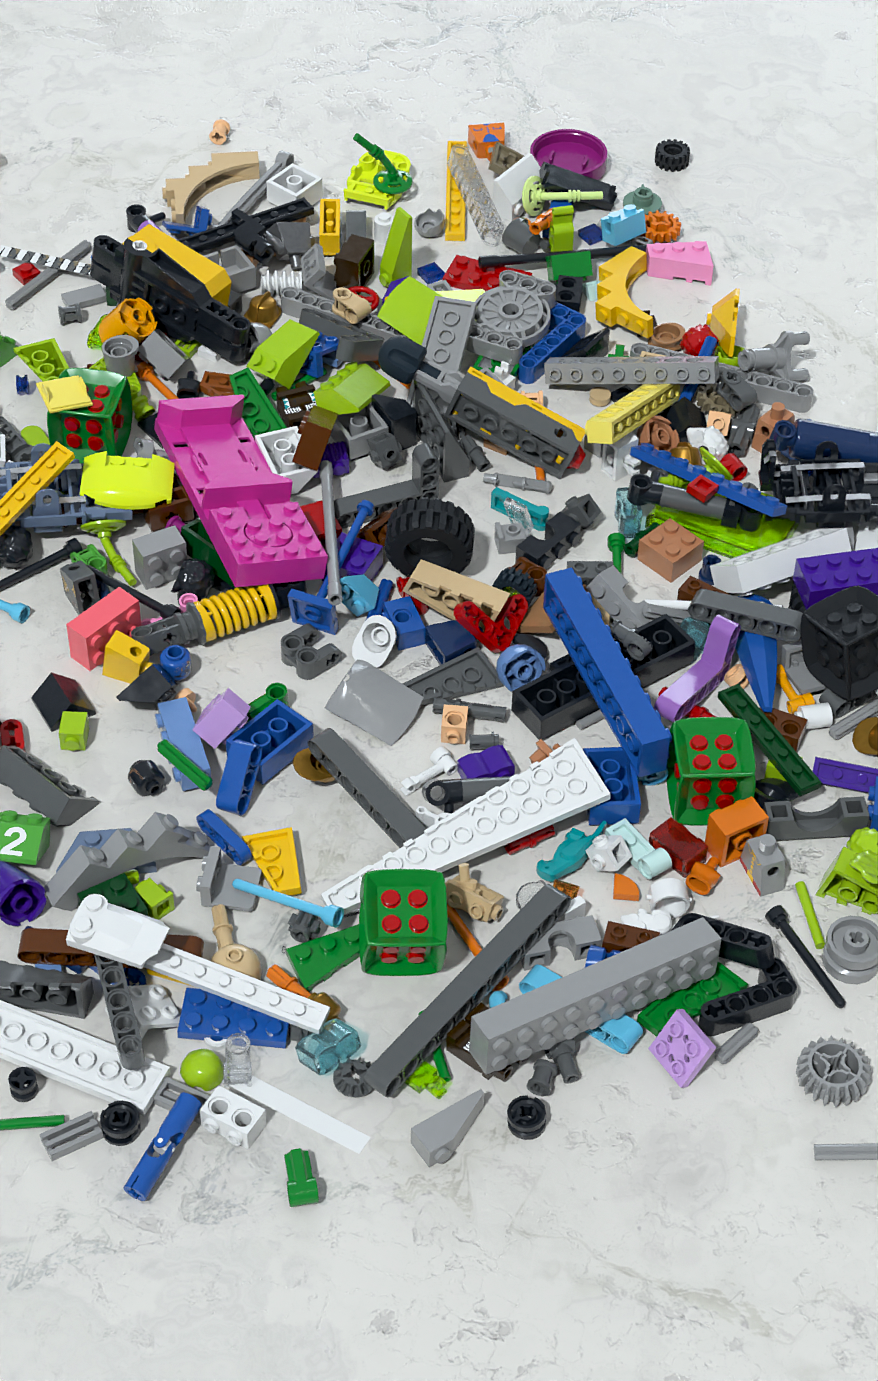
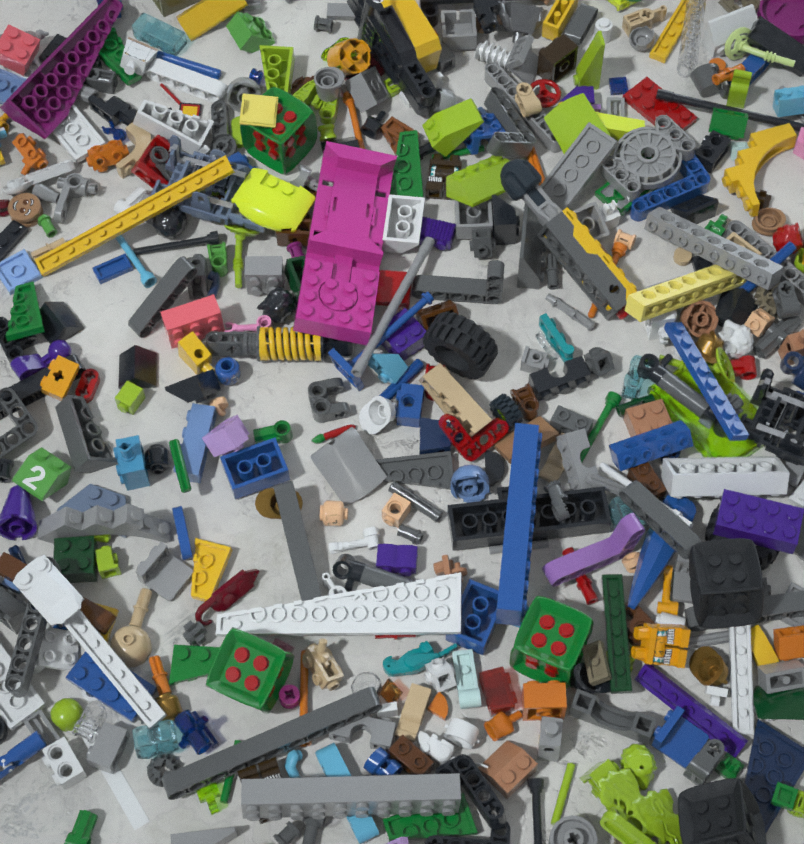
camera: 30 degrees right, 15 degrees up
black piece [87,565,181,619] -> none
blue beam [216,739,262,816] -> none
medium azure piece [232,879,344,928] -> none
pearl gold piece [244,291,282,329] -> none
reddish brown wedge [292,404,338,471] -> none
clear blue tile [578,223,603,245] -> none
red plate [686,474,719,503] -> none
none -> light grey brick [86,722,130,774]
none -> dark azure brick [113,435,150,491]
none -> dark grey beam [128,256,198,338]
none -> clear blue pin [174,710,219,755]
none -> dark red plate [195,569,259,626]
none -> light grey cylinder [227,77,261,112]
none -> dark pink wheel [279,685,300,709]
none -> red piece [311,424,356,443]
none -> light nougat head [320,500,348,526]
none -> tan piece [394,683,432,742]
none -> nougat slope [478,740,538,799]
none -> dark tan plate [582,640,612,686]
none -> blue brick [609,420,693,471]
none -> tan piece [622,5,667,37]
none -> light orange hips [630,623,691,668]

